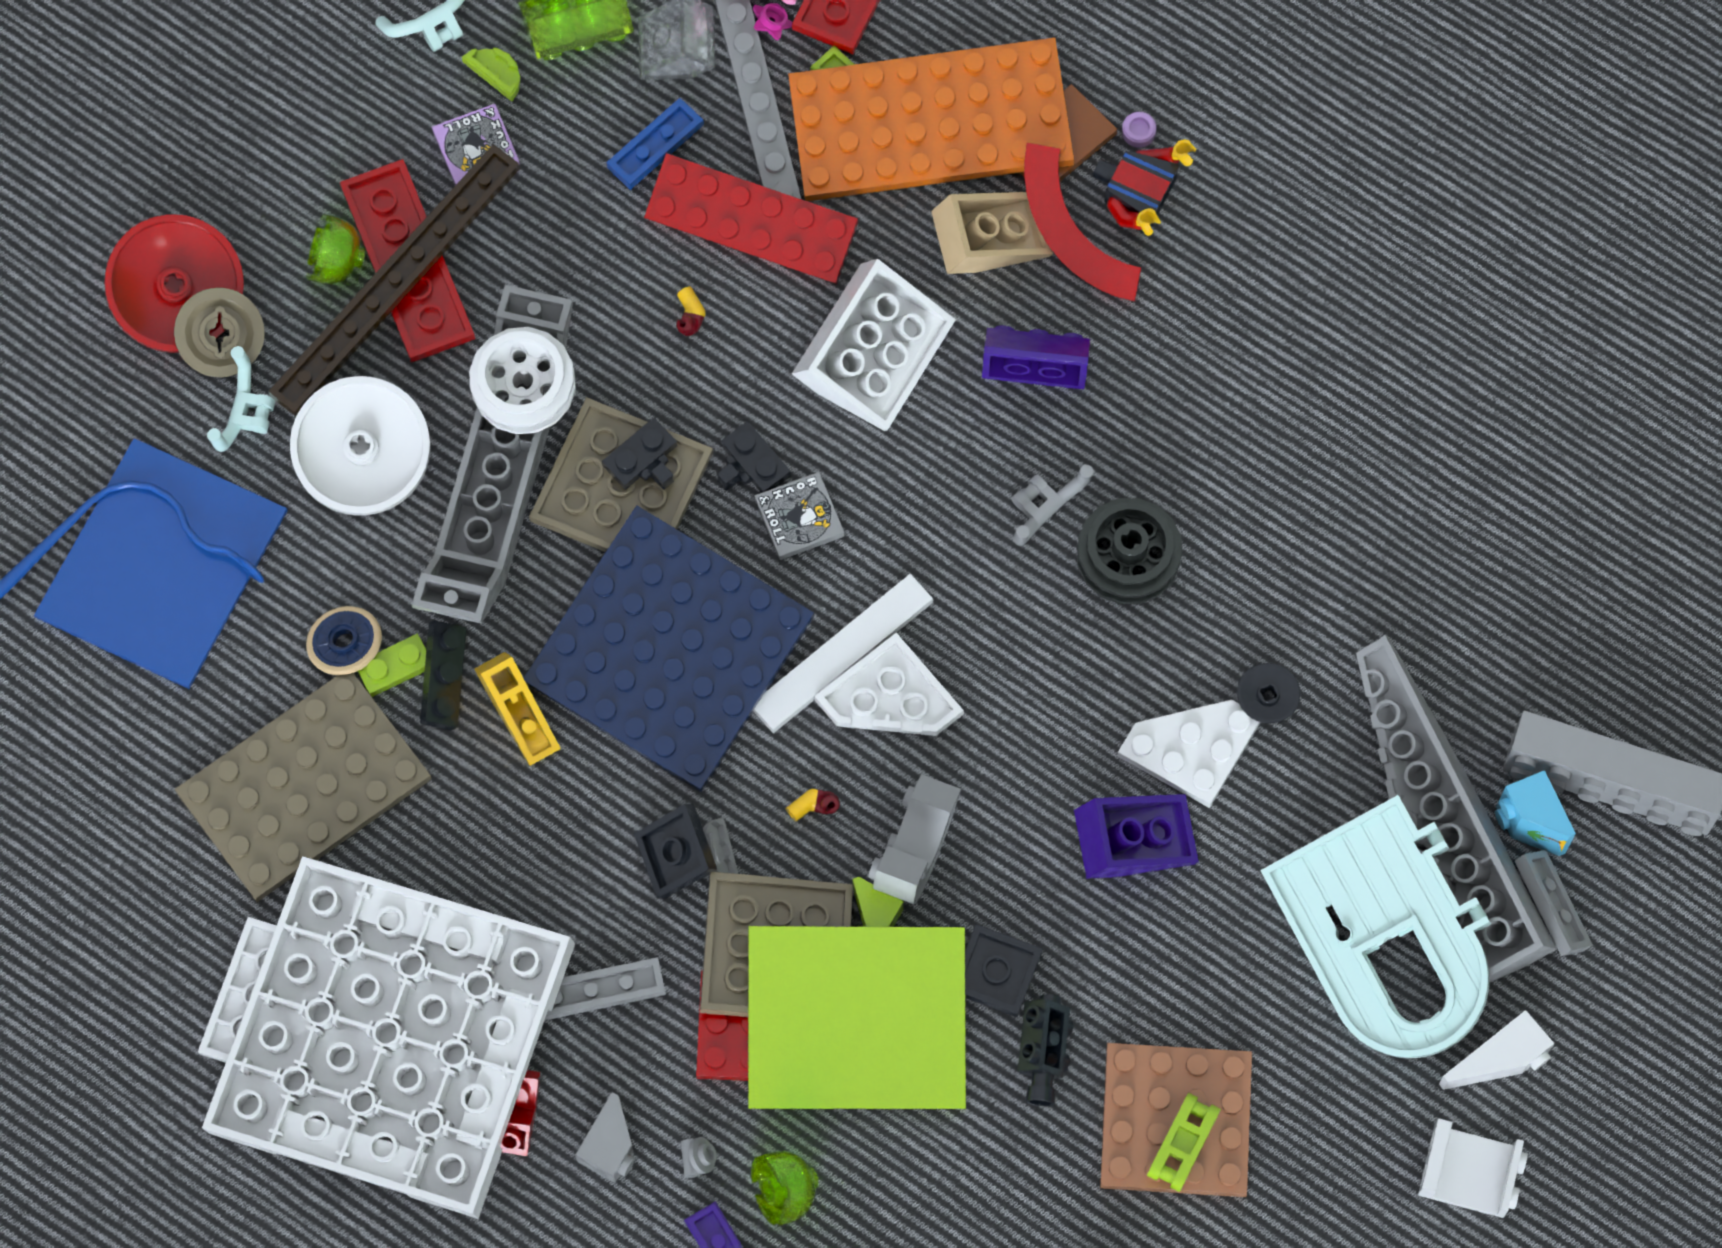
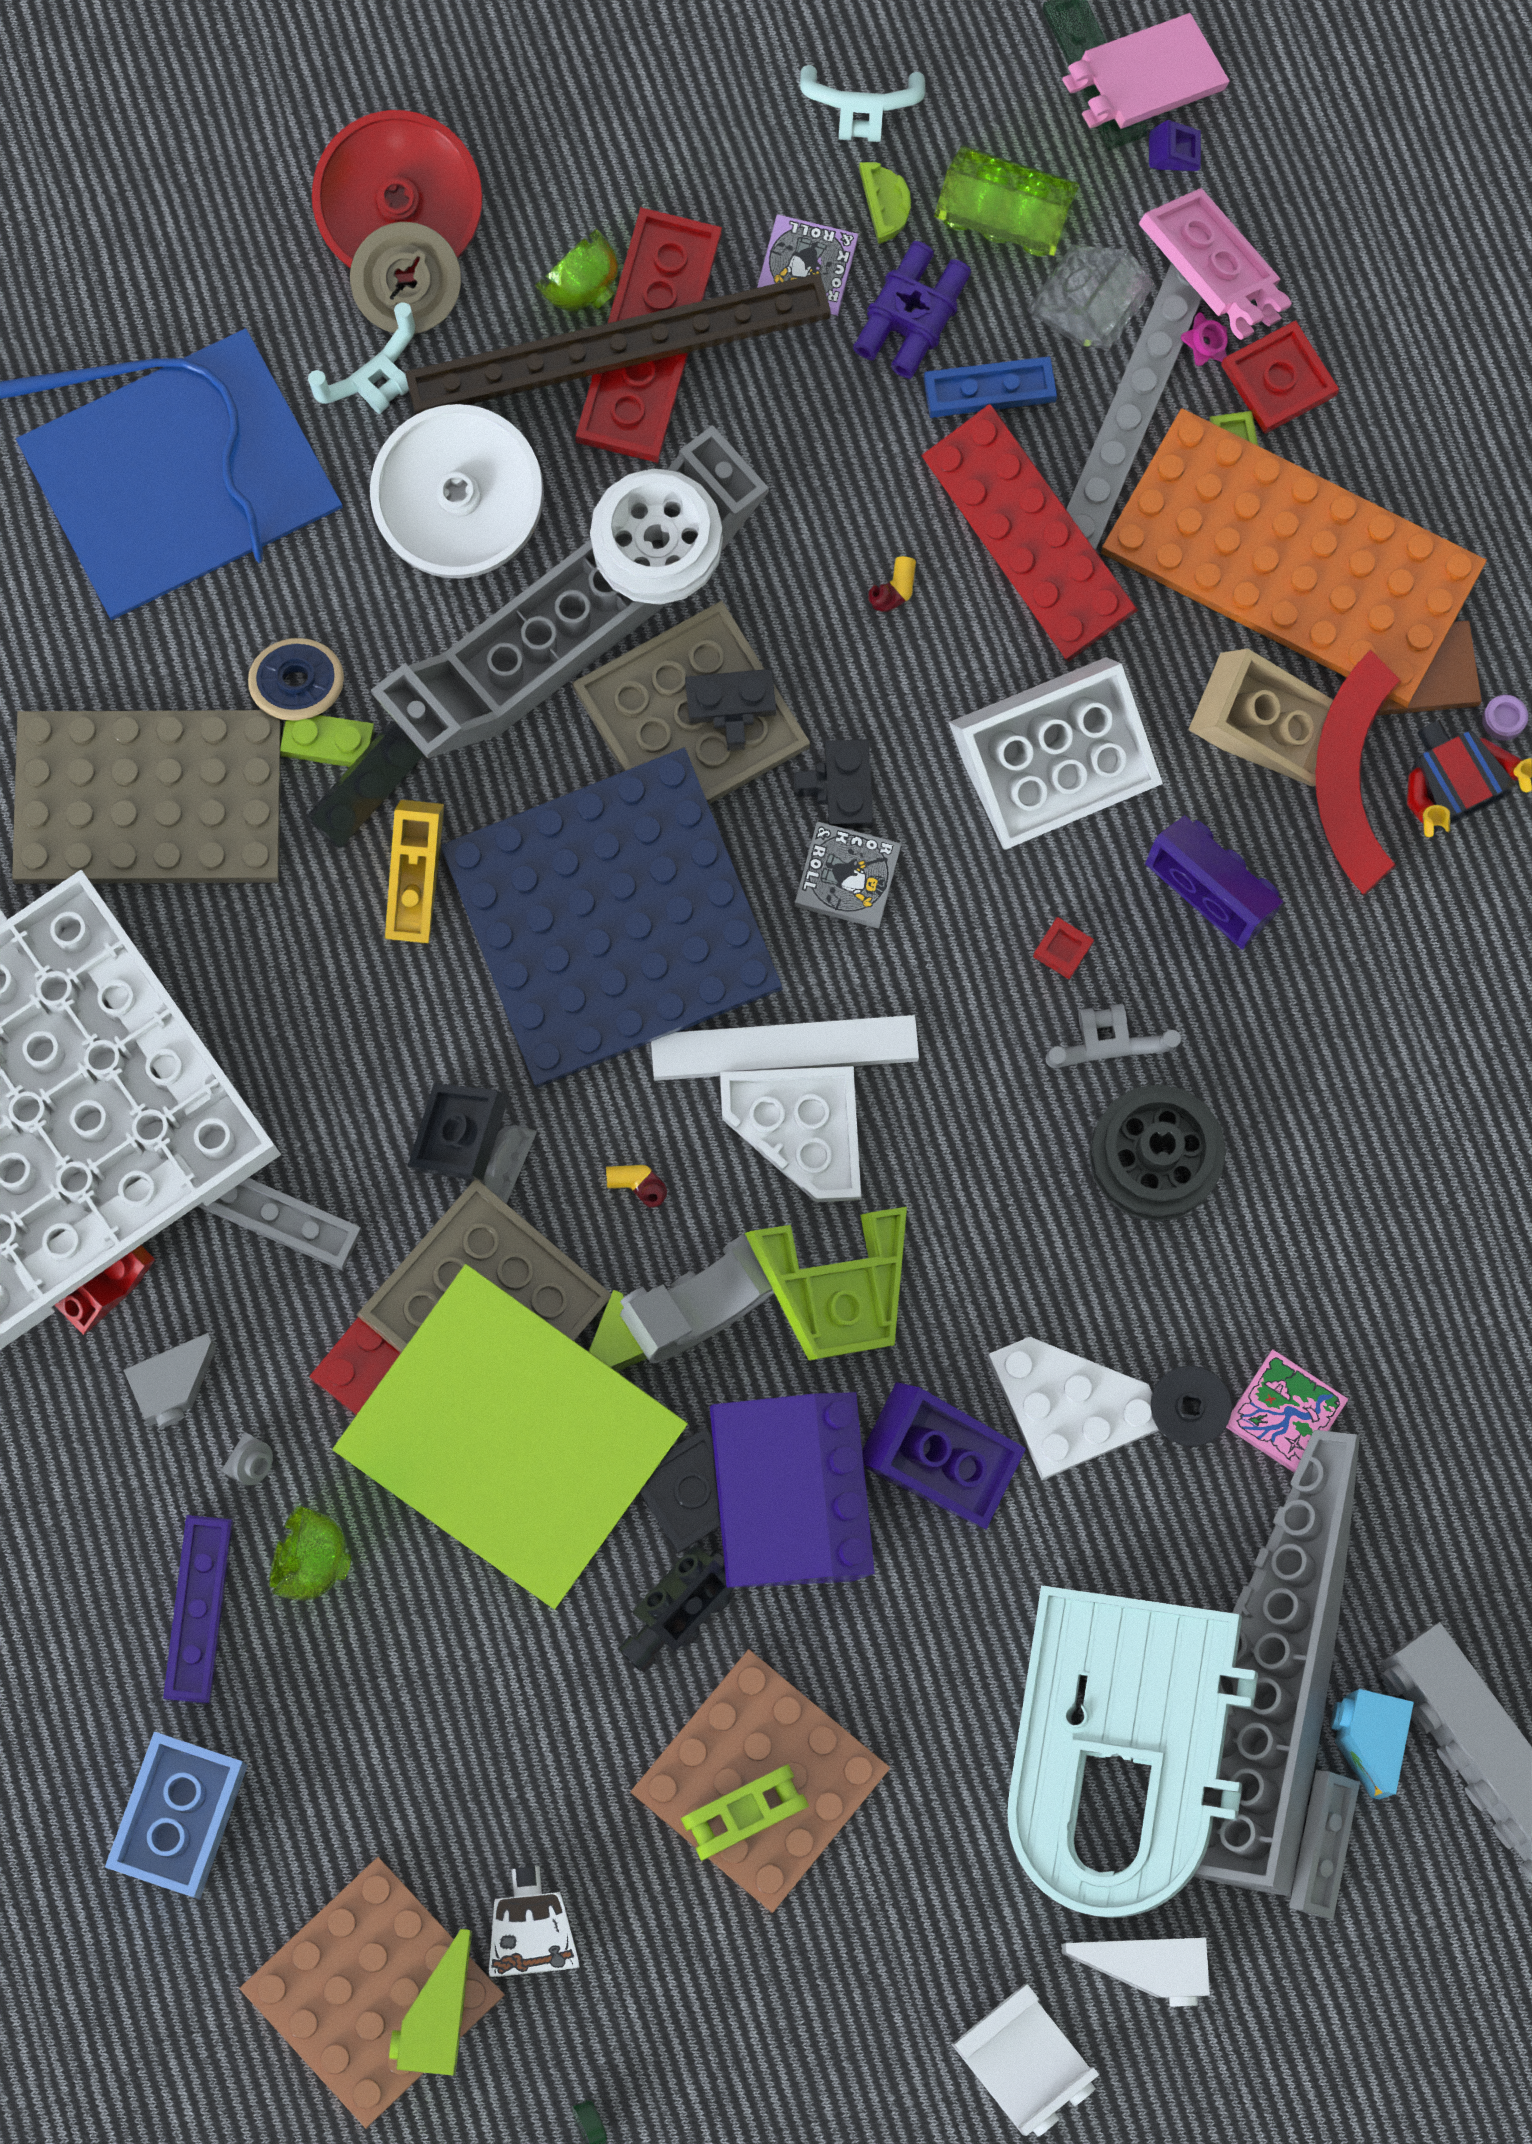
camera: 30 degrees right, 5 degrees up
none -> dark purple slope [710,1392,875,1588]
none -> lime wing [744,1207,907,1361]
none -> dark purple pin [853,241,971,379]
none -> red plate [1033,917,1094,980]
none -> tile [1226,1349,1348,1473]

